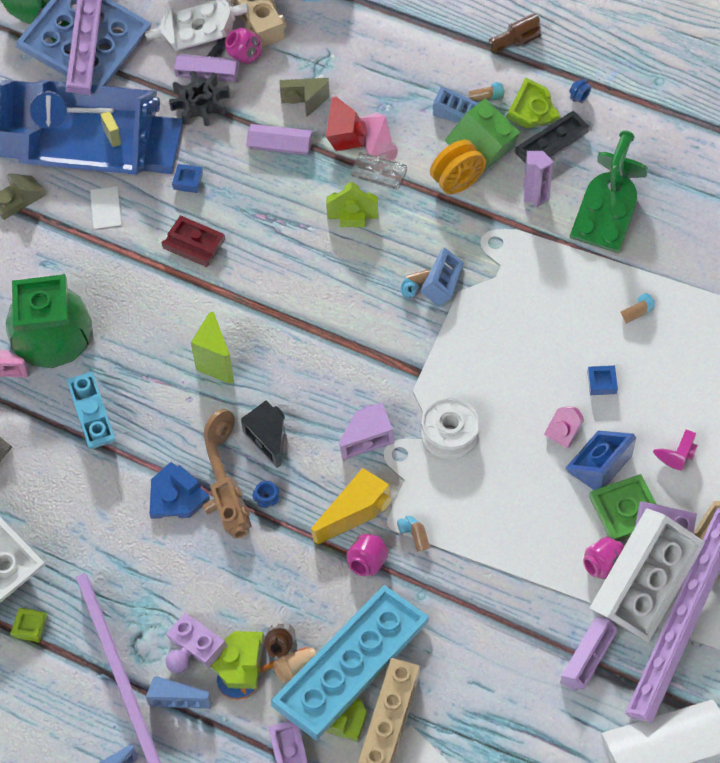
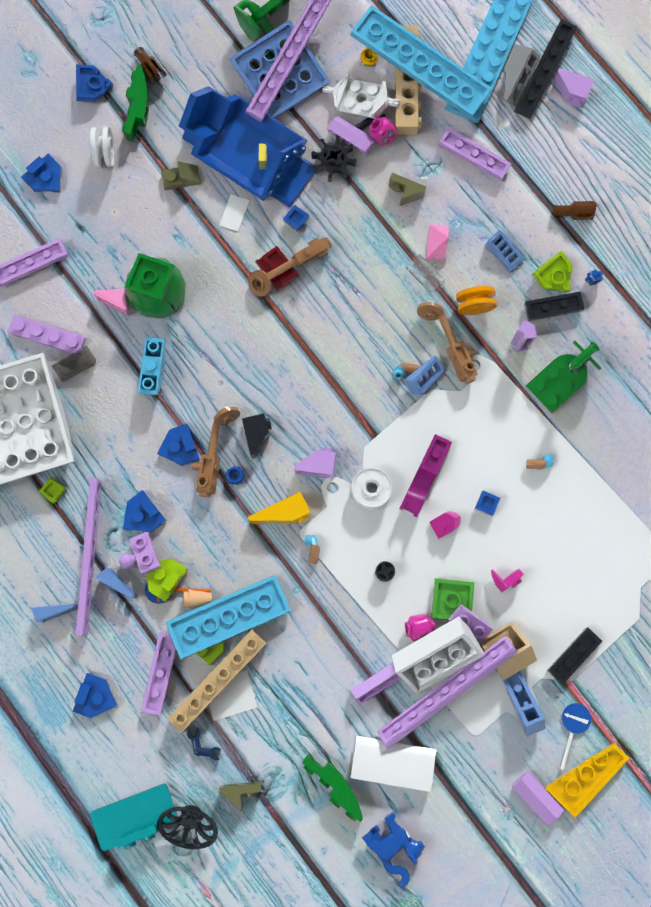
camera: 25 degrees right, 20 degrees up
blue piece [29,92,114,129] -> none
lime slope [191,311,234,384] -> none
lavender piece [246,124,312,156] -> none
reddish brown arm [264,623,296,658] -> none
slope [326,97,367,152] -> none
lime plate [326,182,378,227] -> none
dark pink head [346,534,388,576] -> none
bright green slope [445,98,520,172] -> none
arm [469,82,505,102] -> none
blue slope [565,430,636,490] -> none
none -> blue plate [123,490,167,533]
none -> medium nougat piece [248,237,332,297]
none -> black wheel [375,561,395,582]
none -> magenta piece [399,434,452,518]
none -> medium nougat piece [417,302,478,384]
none -> lavender plate [438,127,512,181]

